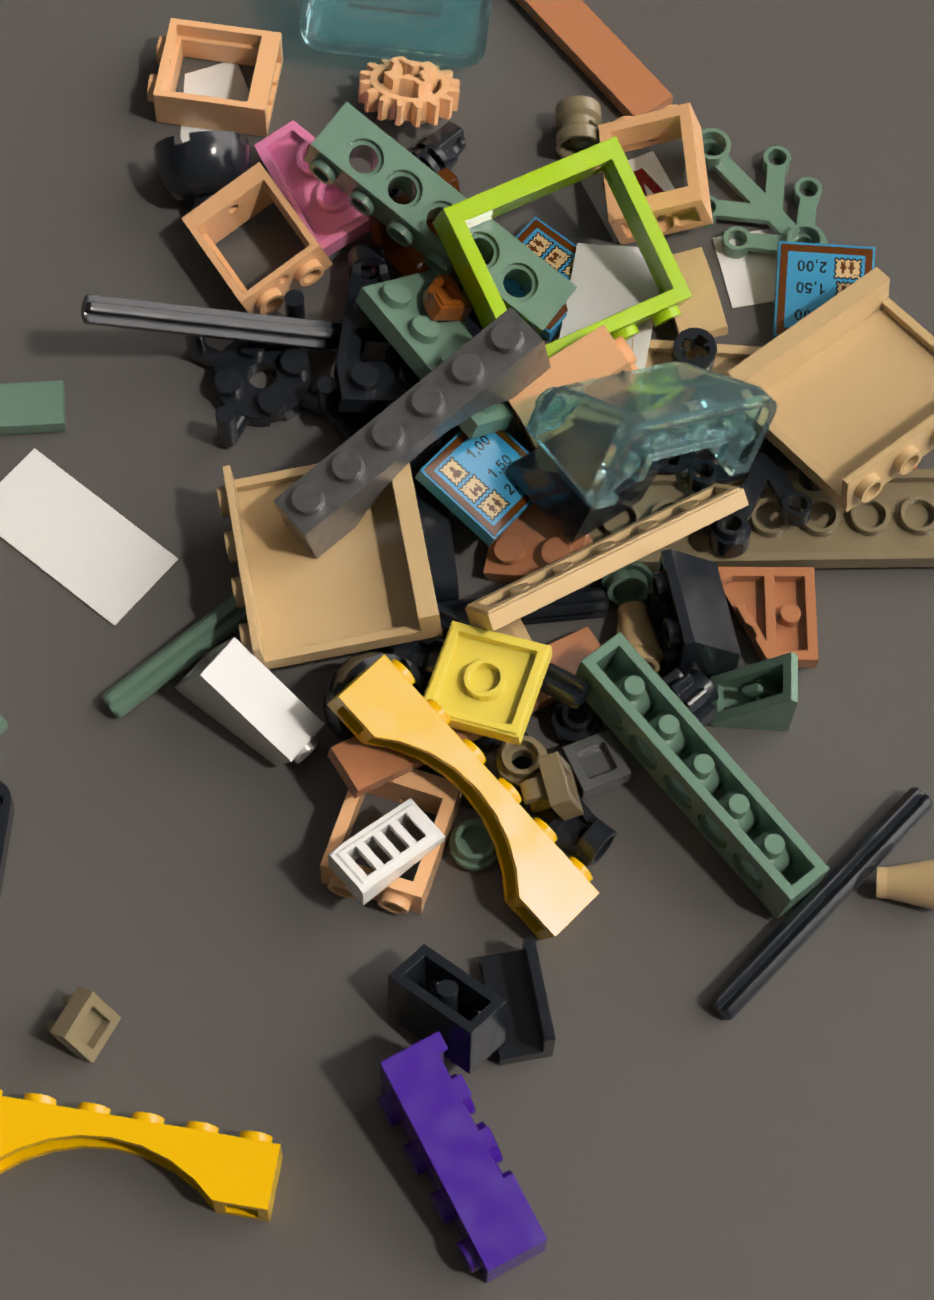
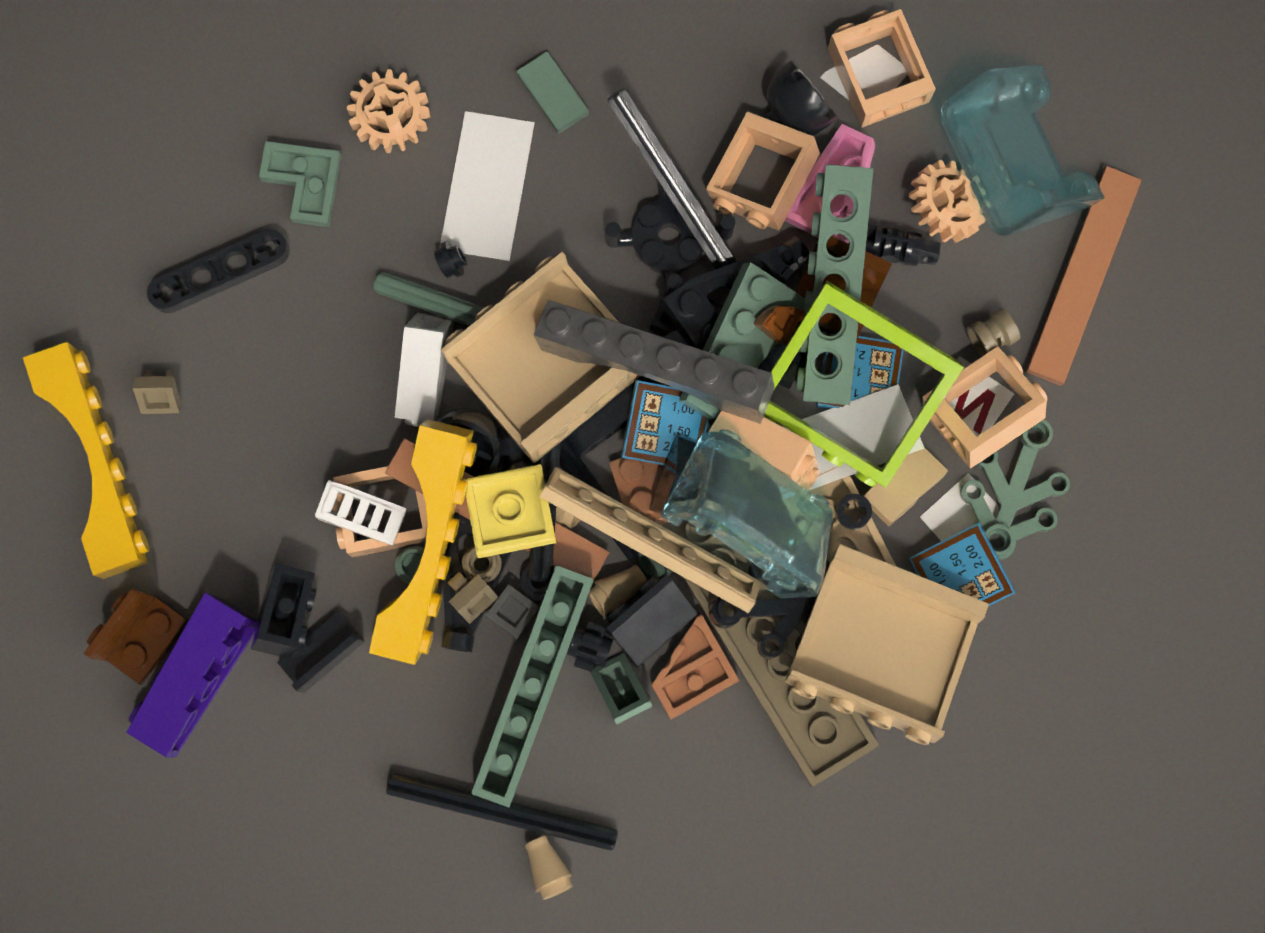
camera: 60 degrees right, 15 degrees up
none -> reddish brown bracket [84,588,189,685]
none -> black plate [434,241,467,278]

